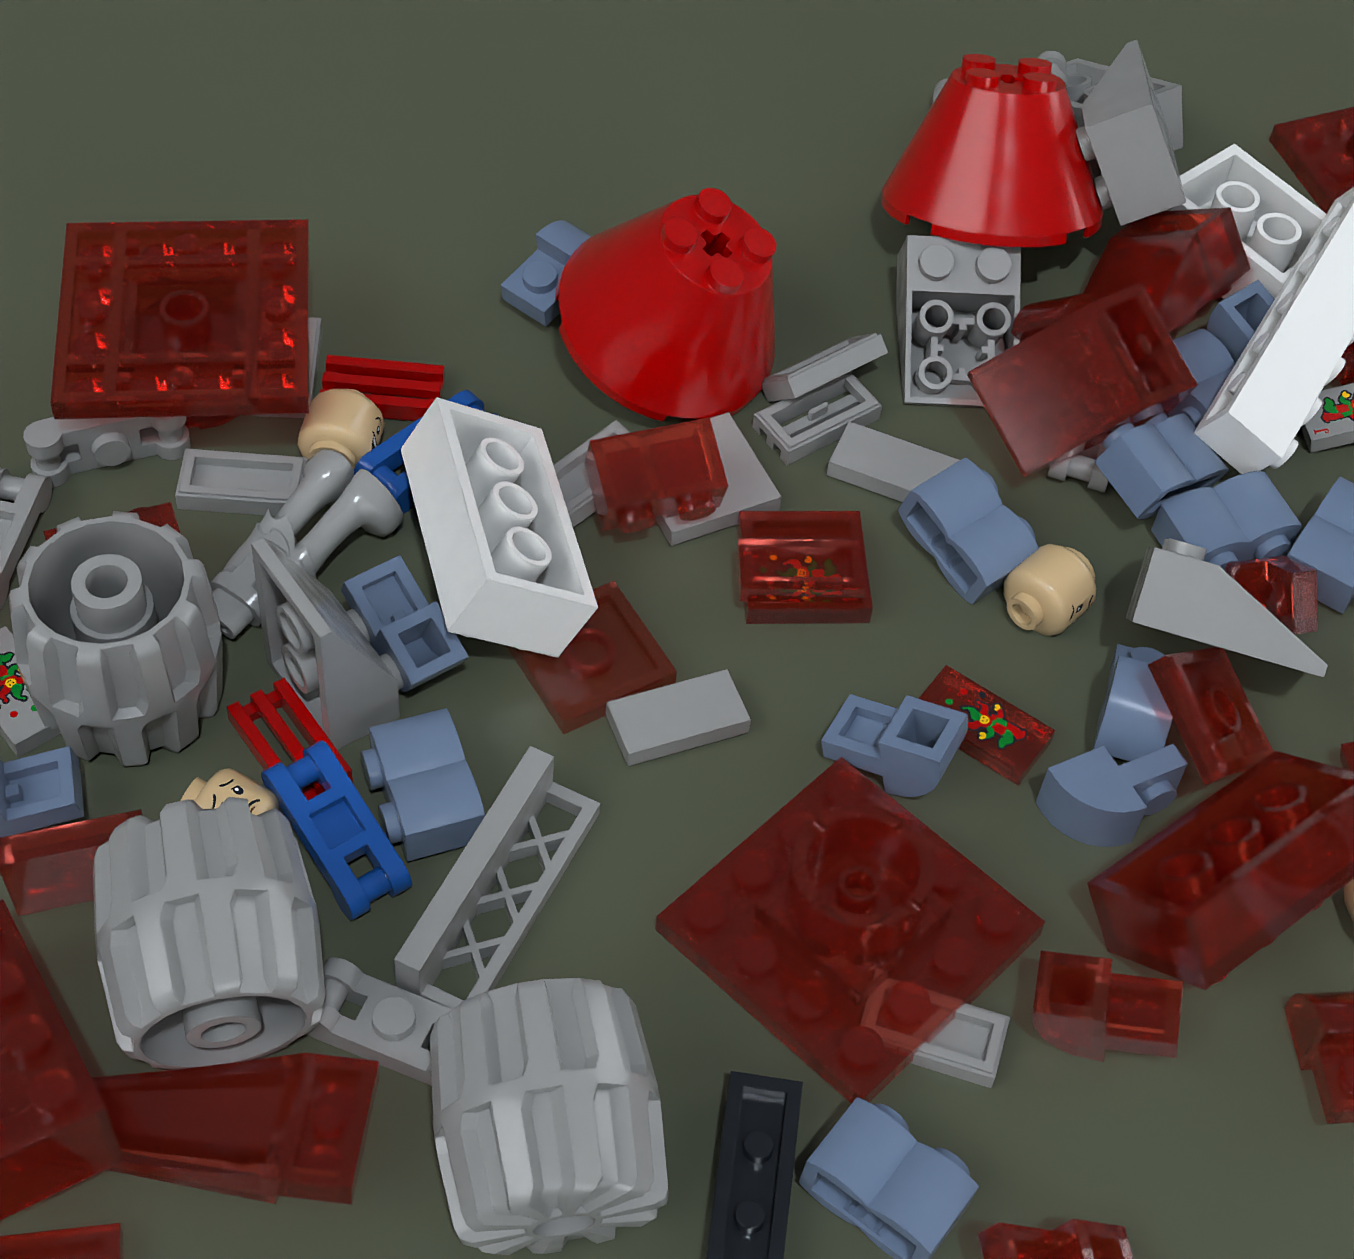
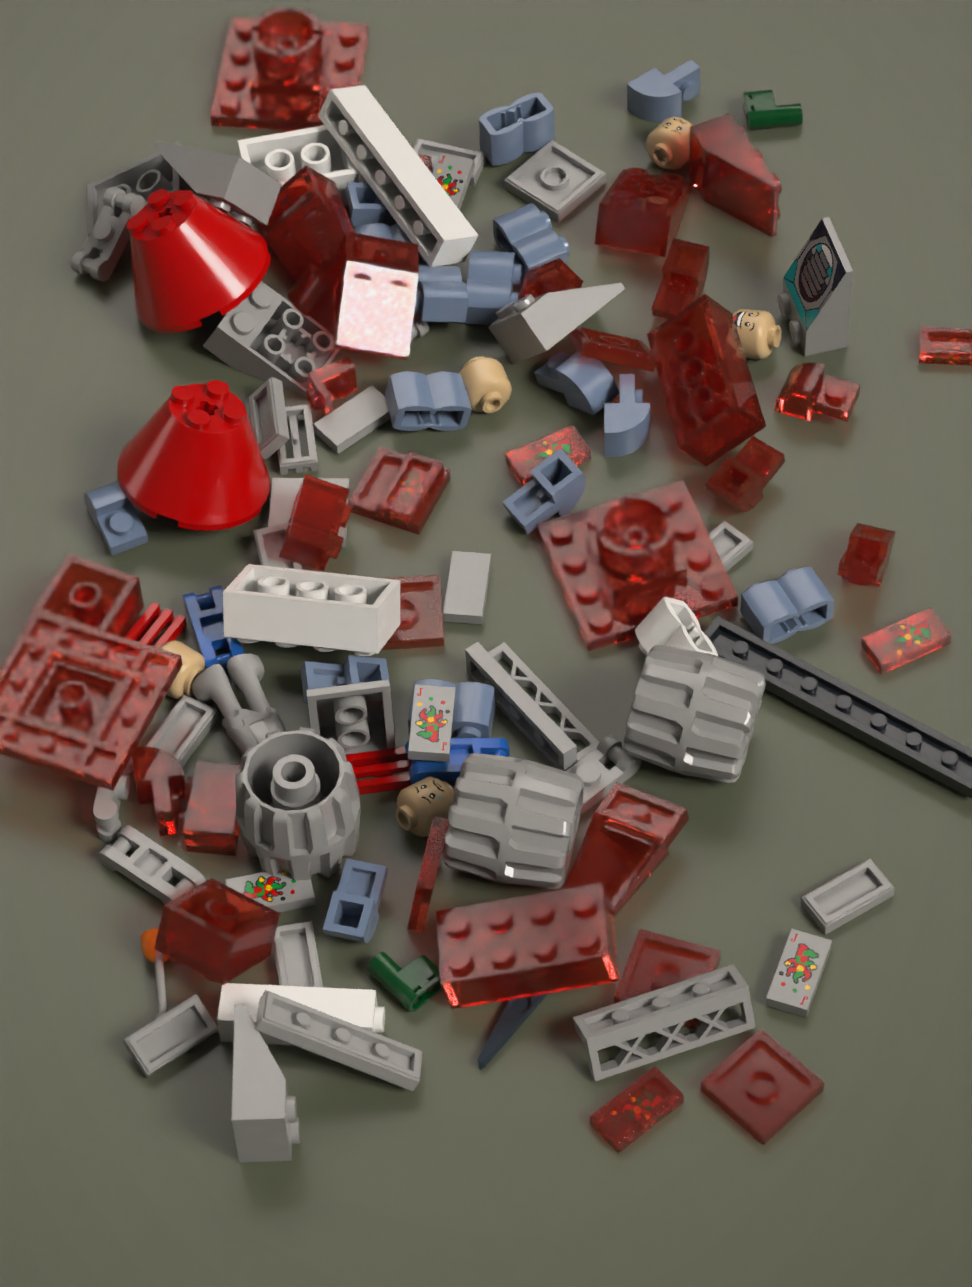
camera: 55 degrees left, 0 degrees up
none -> clear red brick [31,553,144,665]
none -> clear red brick [131,747,188,836]
none -> clear red bracket [306,356,357,417]
none -> light grey tile [408,684,456,762]
none -> white brick [635,596,718,656]

